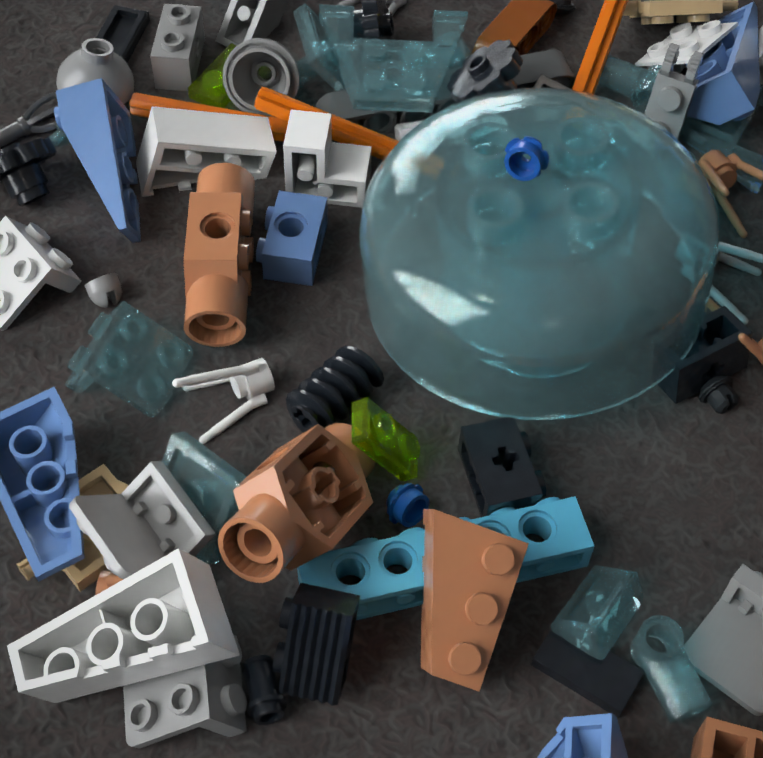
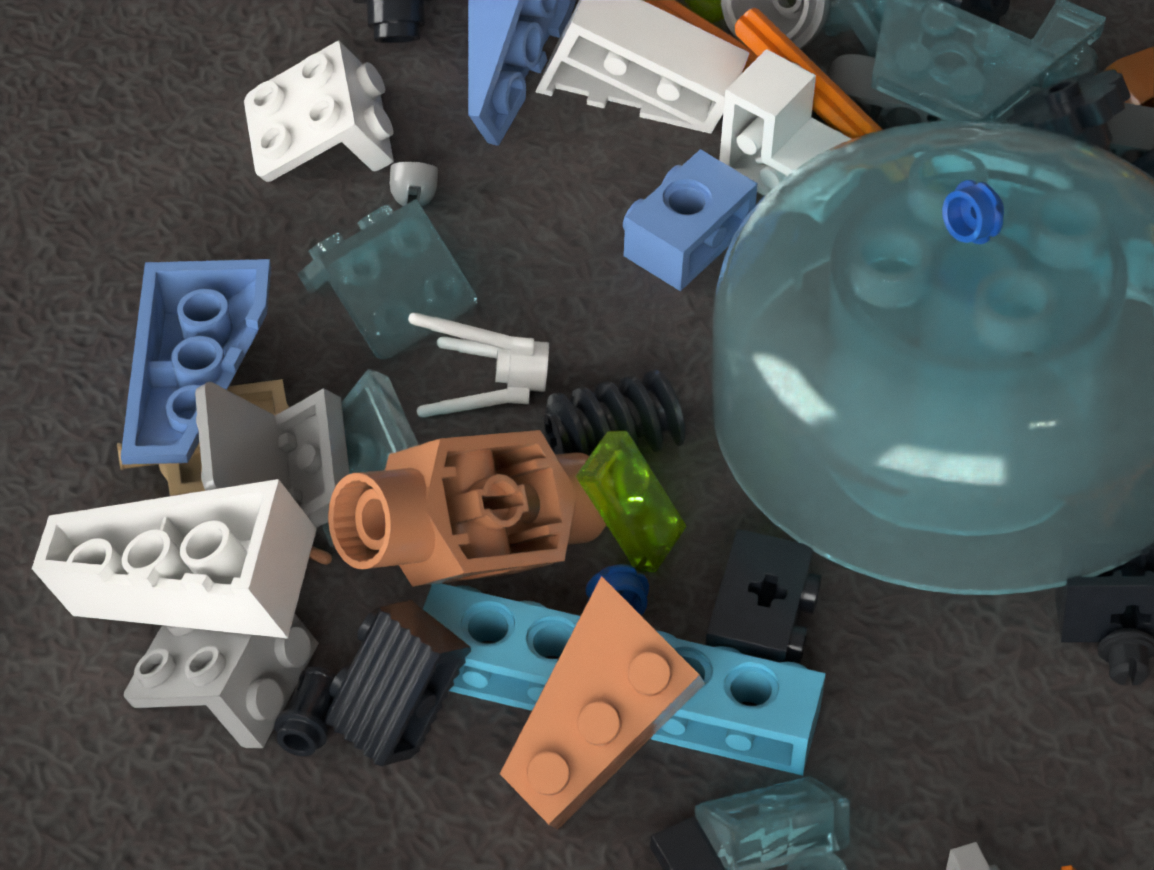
camera: 30 degrees right, 5 degrees down
nougat brick [184,163,255,347] -> none

